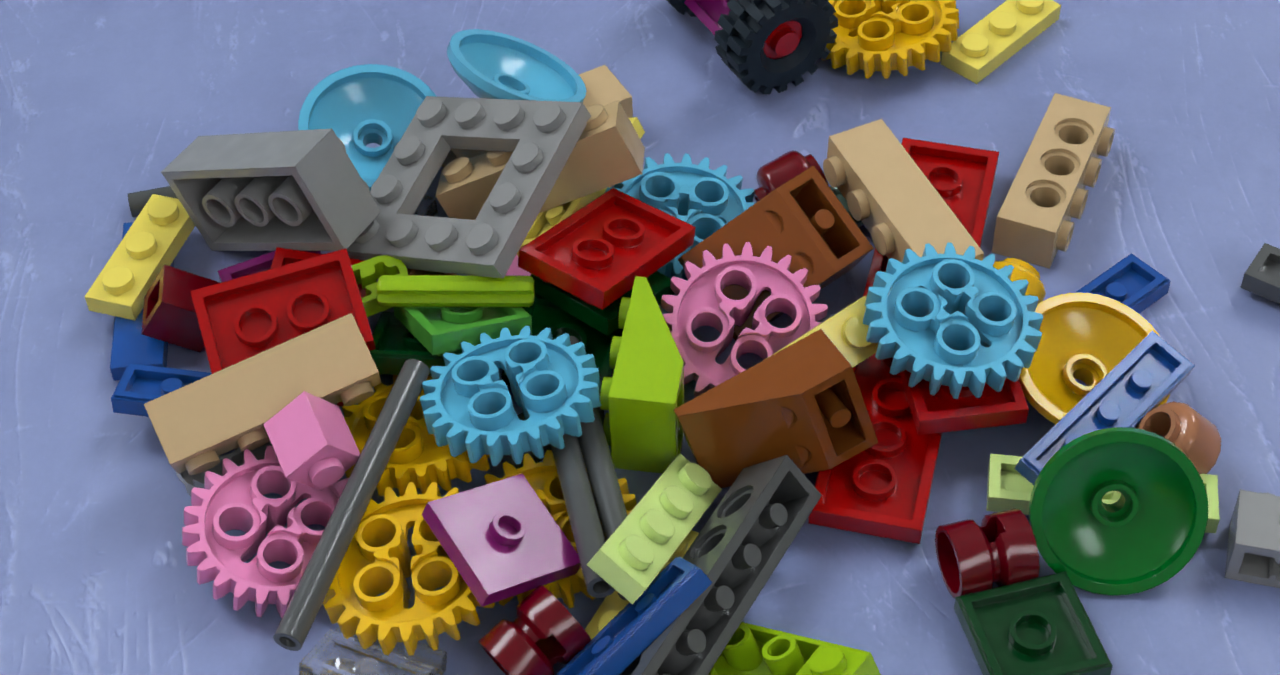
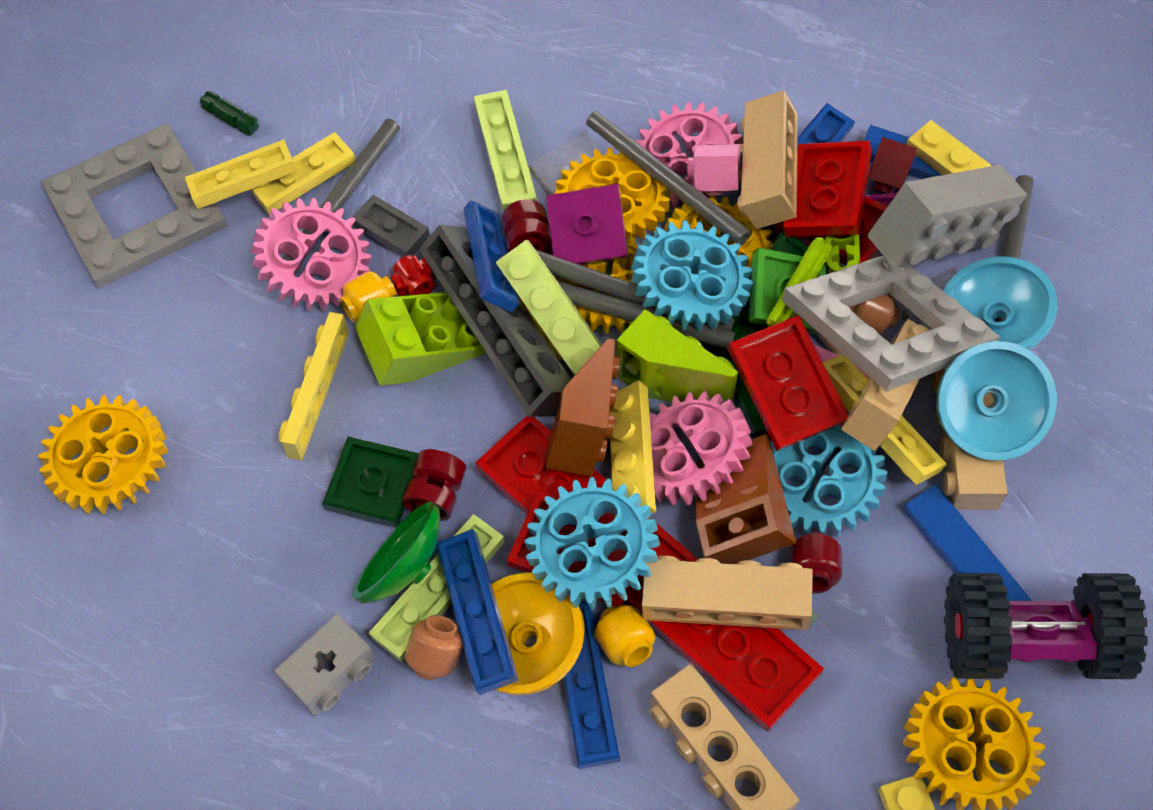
camera: 120 degrees right, 15 degrees up
none -> blue tile [903,485,1032,601]

